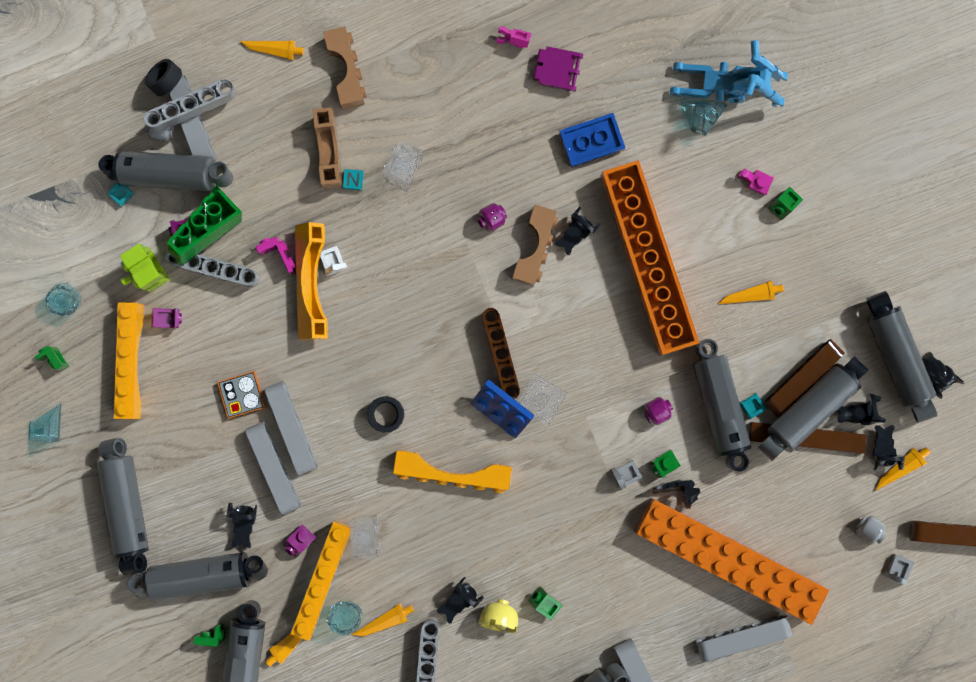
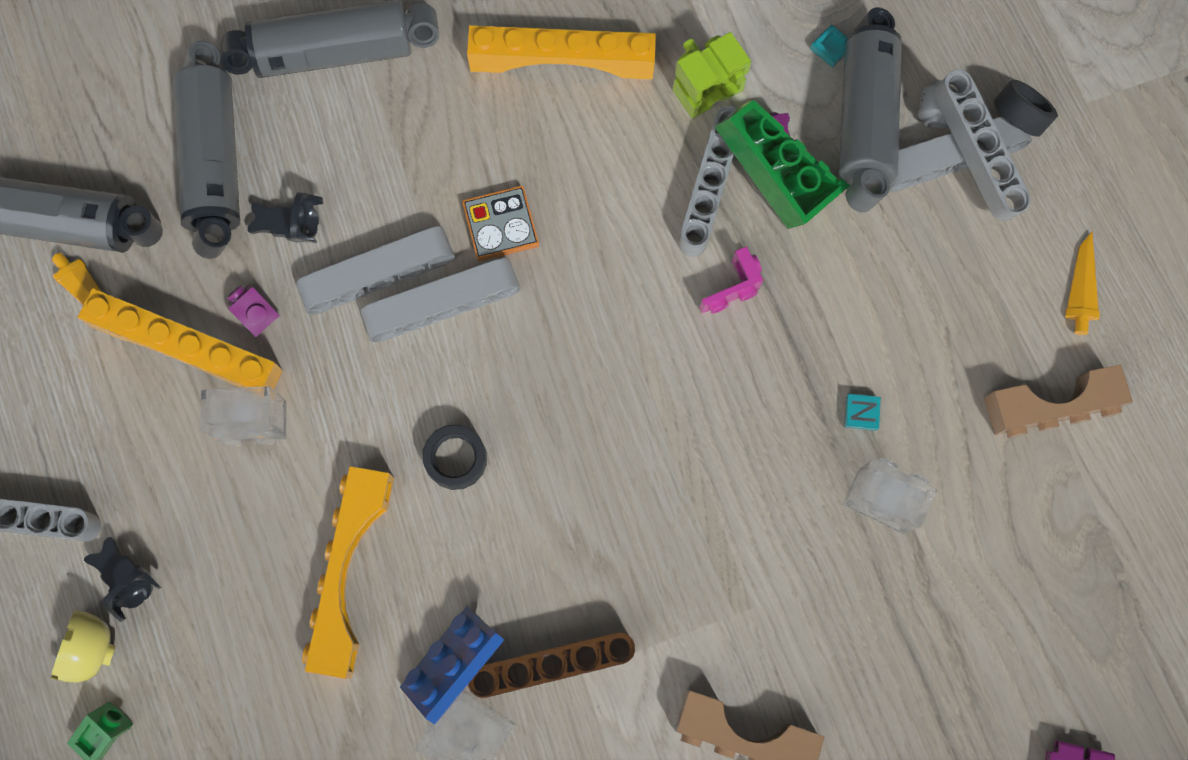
camera: 90 degrees right, 10 degrees down
magenta bracket [151,308,182,329] -> none
green bracket [193,624,226,647] -> none
light orange arch [295,222,328,340] -> none
medium nougat arch [312,107,343,189] -> none
white tile [320,246,347,275] -> none
clear light blue hair [326,601,363,636] -> none
light orange bar [351,604,414,637] -> none
magenta head [477,203,507,231] -> none
dark pink plate [496,26,532,48] -> none

